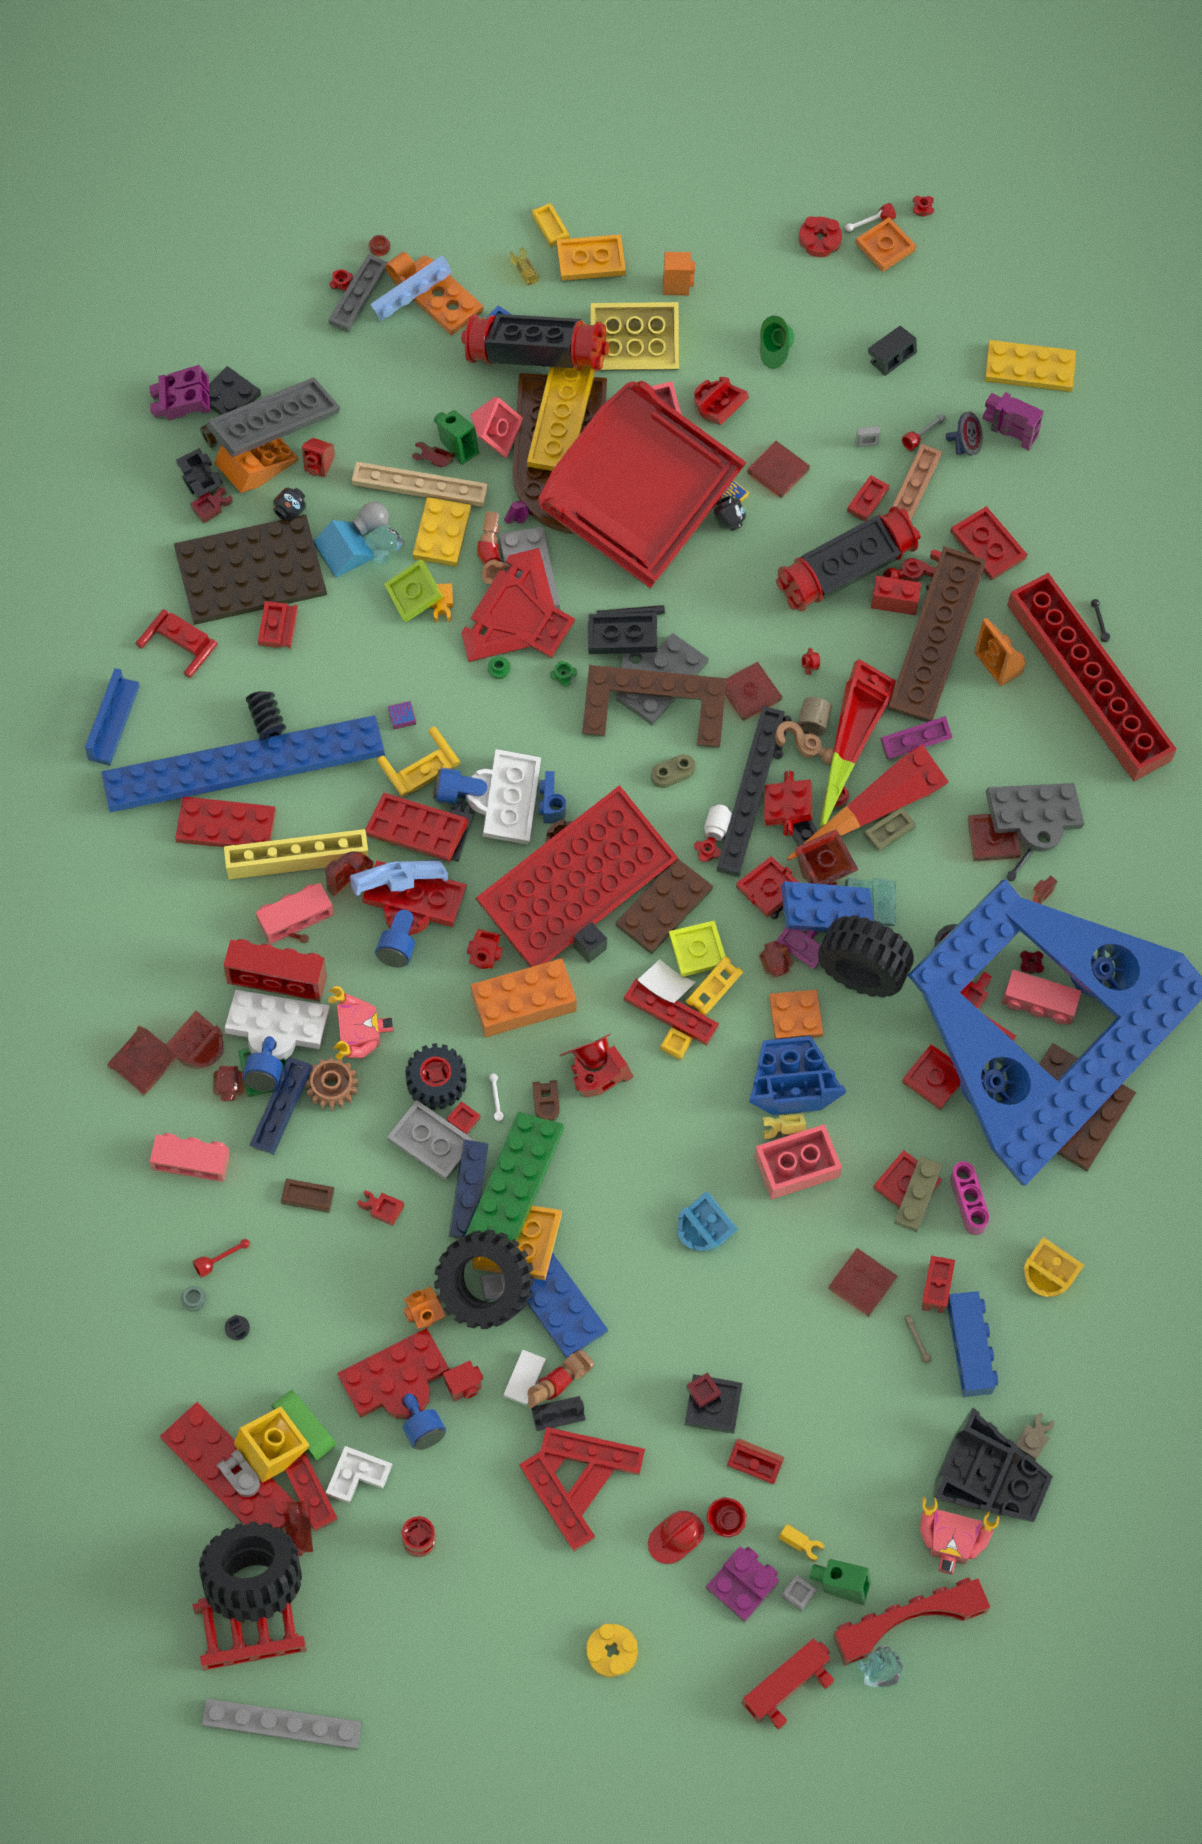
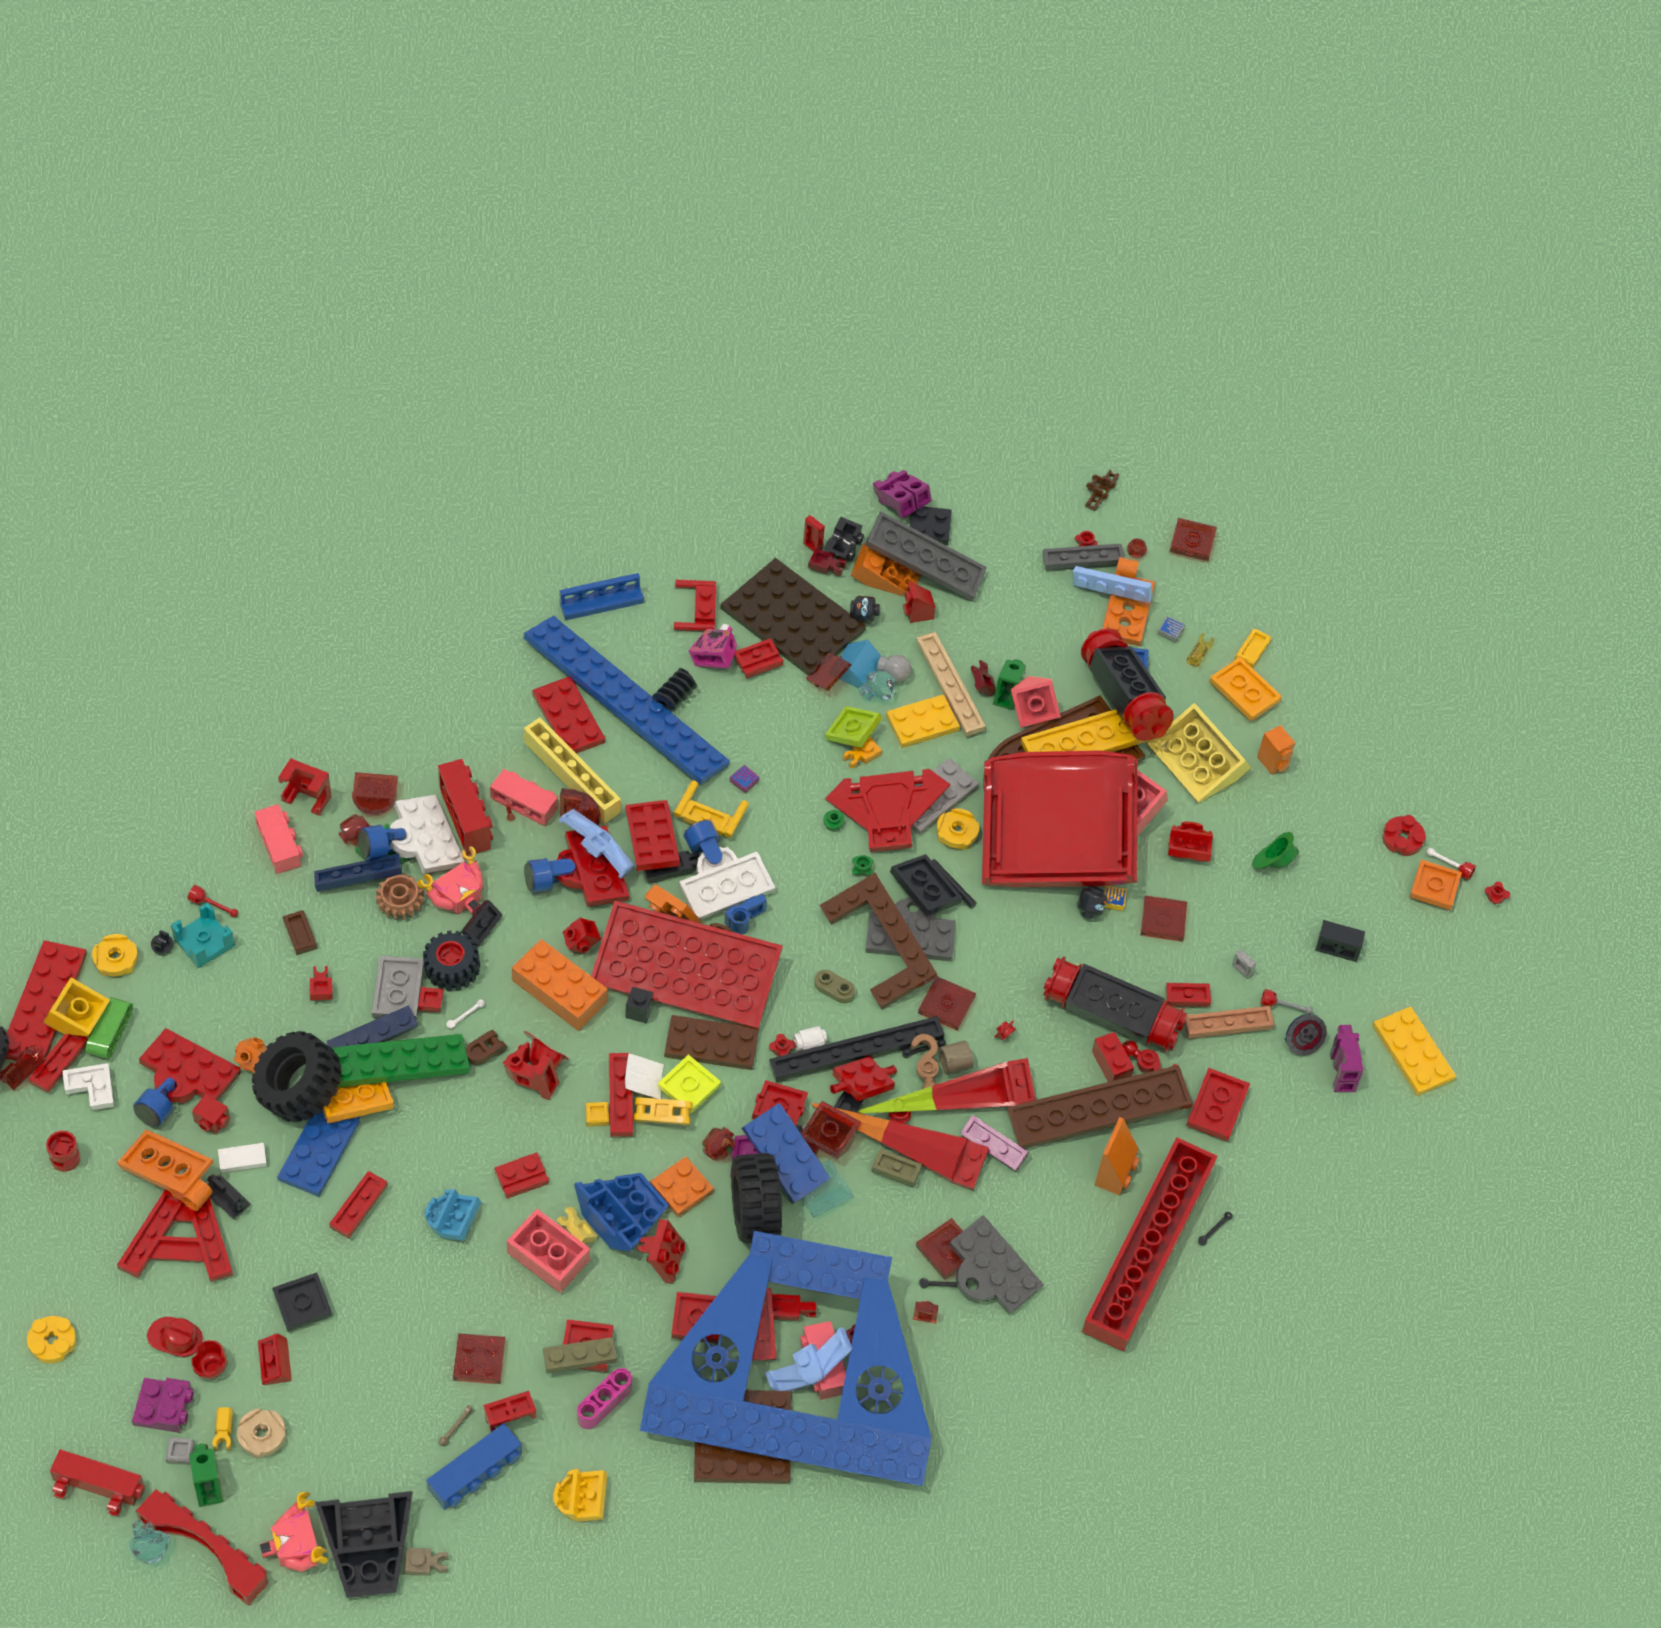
camera: 55 degrees right, 10 degrees down
clear red slope [107,1026,176,1096] -> none
sand green plate [181,1286,206,1311] -> none
light grey plate [216,1450,260,1497] -> none
nougat piece [477,511,510,585] -> none
magenta plate [504,501,529,524] -> none
medium nougat piece [527,1350,594,1408] -> none
dark red plate [686,1372,721,1408] -> none
none -> yellow plate [92,934,138,976]
none -> orange hinge [117,1129,214,1211]
none -> teal panel [171,902,235,968]
none -> tan plate [237,1409,286,1459]
none -> red panel [278,758,332,816]
none -> red plate [329,1171,388,1239]
none -> black plate [461,900,502,947]
none -> red plate [494,1152,549,1199]
none -> red plate [637,1219,685,1284]
none -> orange plate [645,884,702,923]
none -> dark pink torso [688,624,737,668]
none -> light blue plate [765,1327,852,1391]
none -> red plate [803,515,825,552]
none -> clear red piece [806,653,852,691]
none -> yellow plate [936,808,979,850]
none -> reddish brown piece [1085,470,1119,511]
none -> tile [1158,616,1185,643]
none -> clear red plate [1170,518,1217,561]

